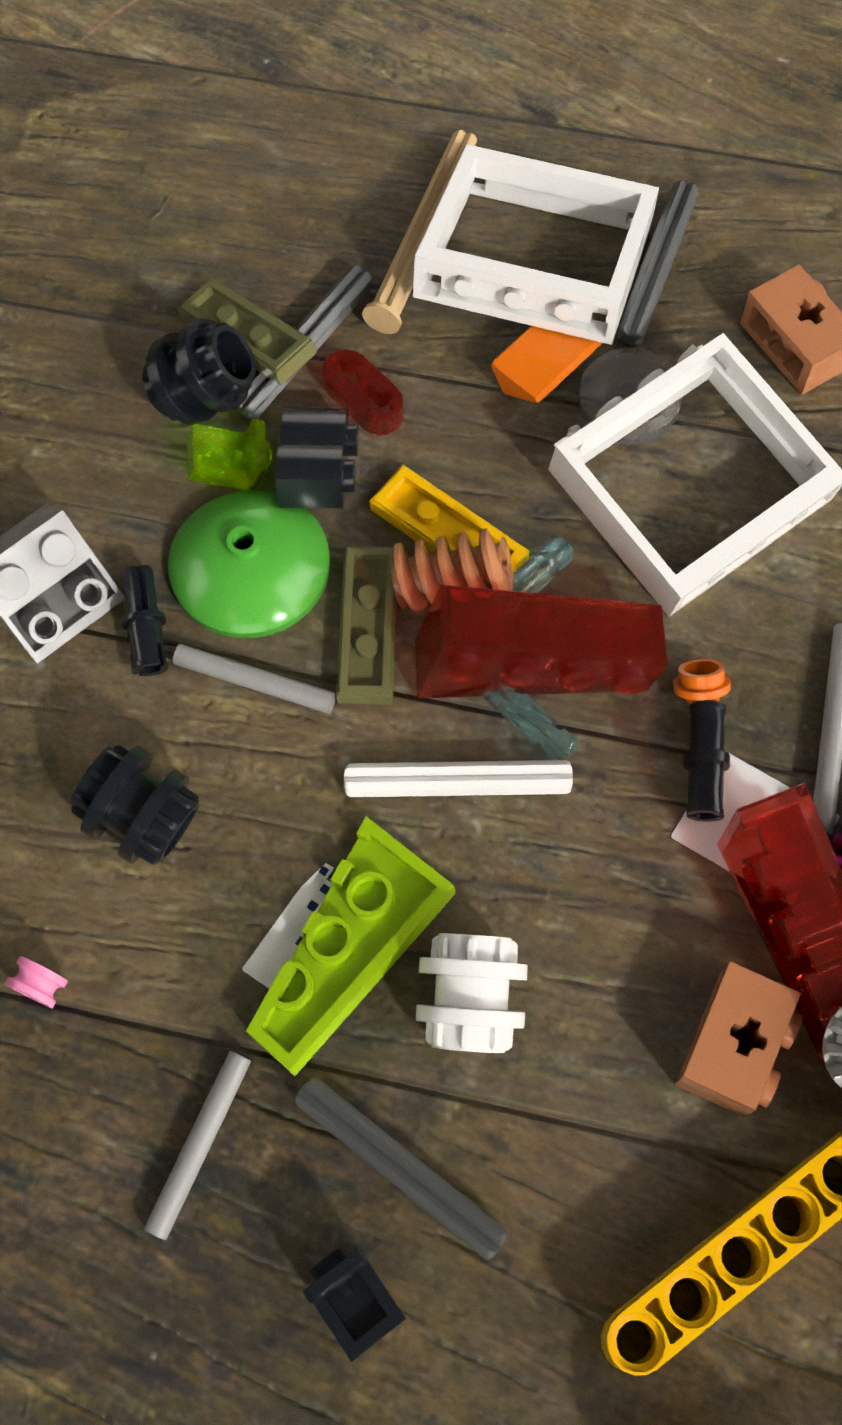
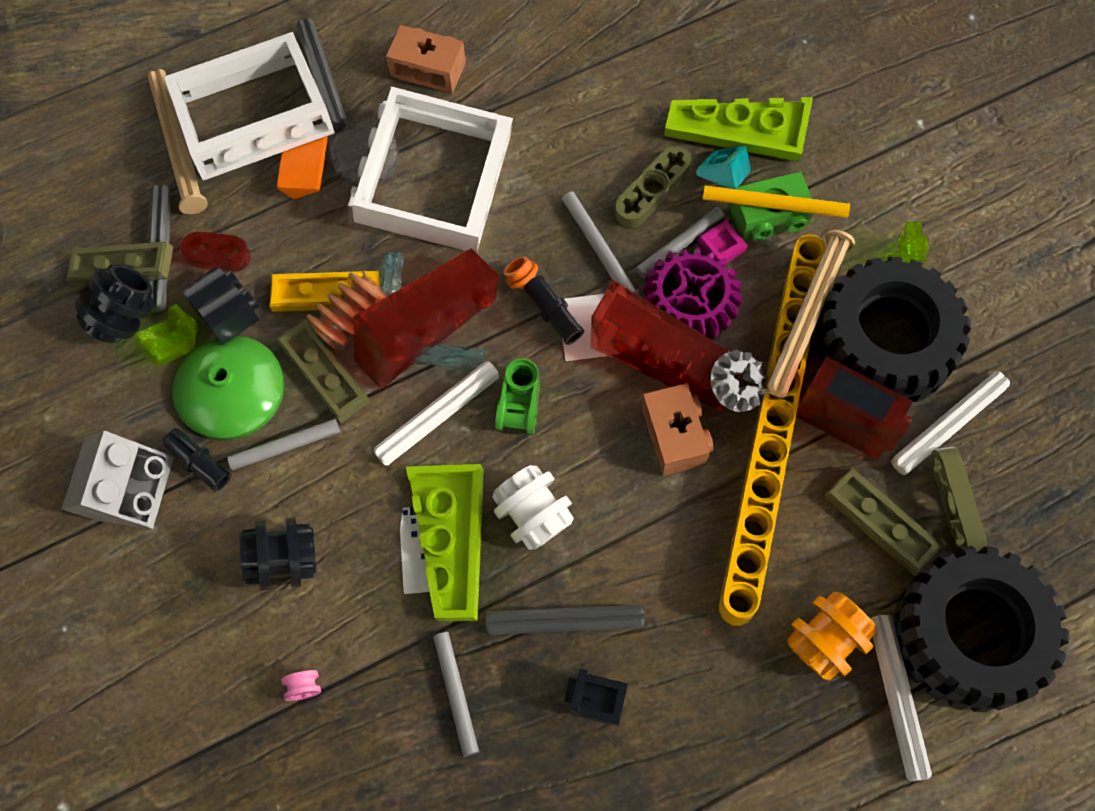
camera: 40 degrees left, 0 degrees up
none -> bright green piece [495,358,540,435]

